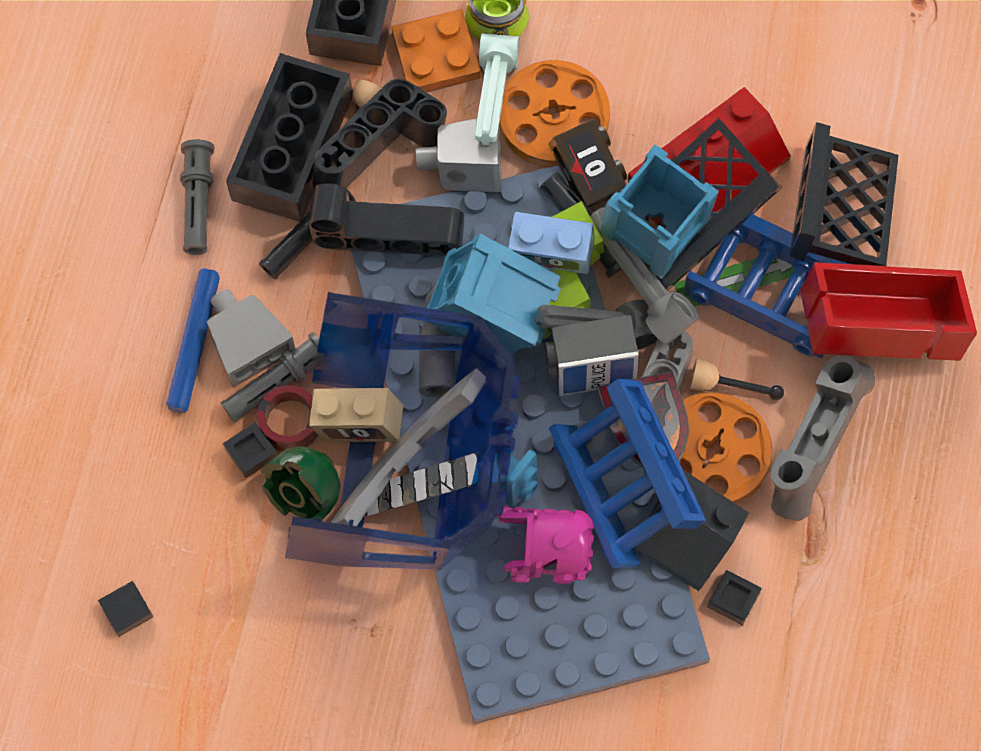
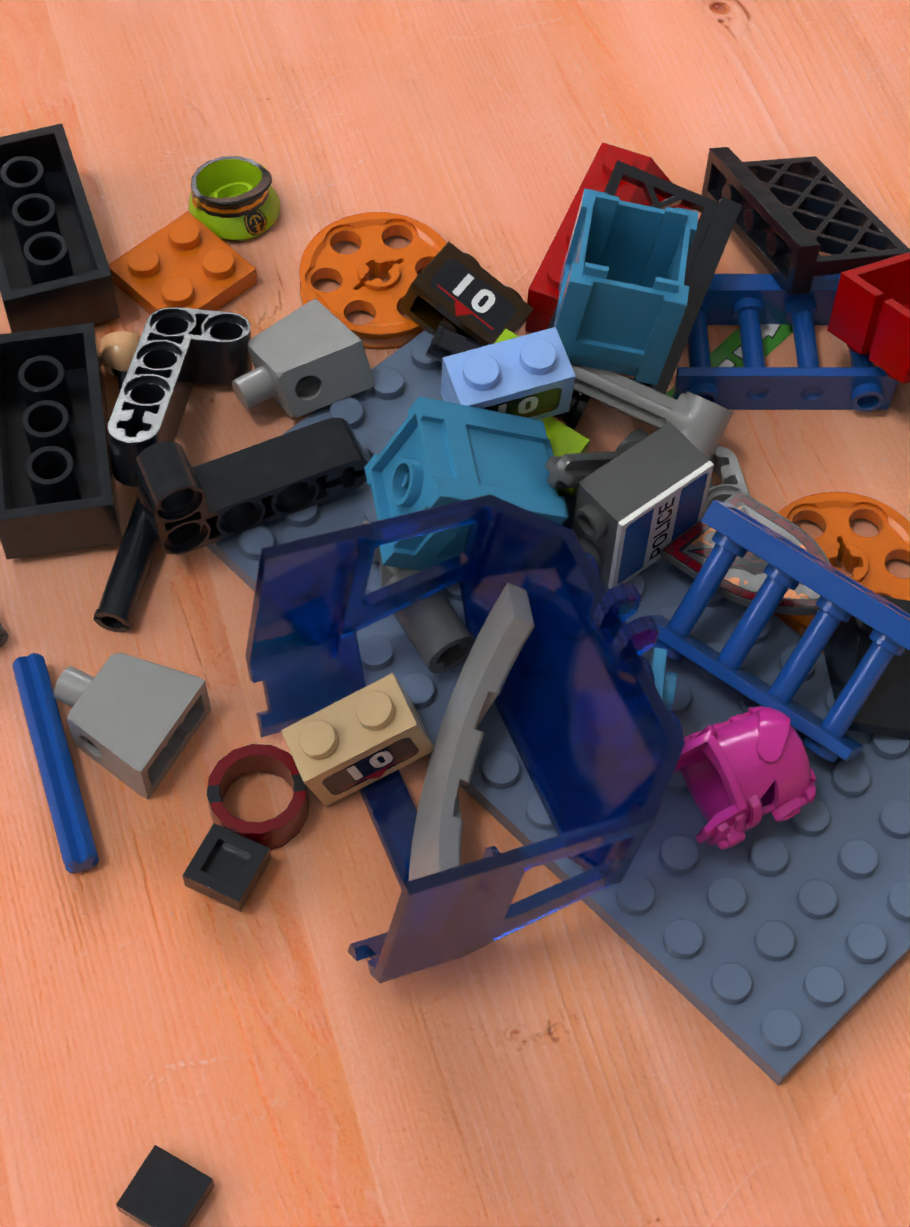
camera: 35 degrees left, 10 degrees down
dark grey pin [220,332,333,423] -> none
dark green cylinder [261,446,341,526] -> none
sticker [351,452,480,517] -> none
light aqua axle [474,33,519,146] -> none
hinge [689,359,784,400] -> none

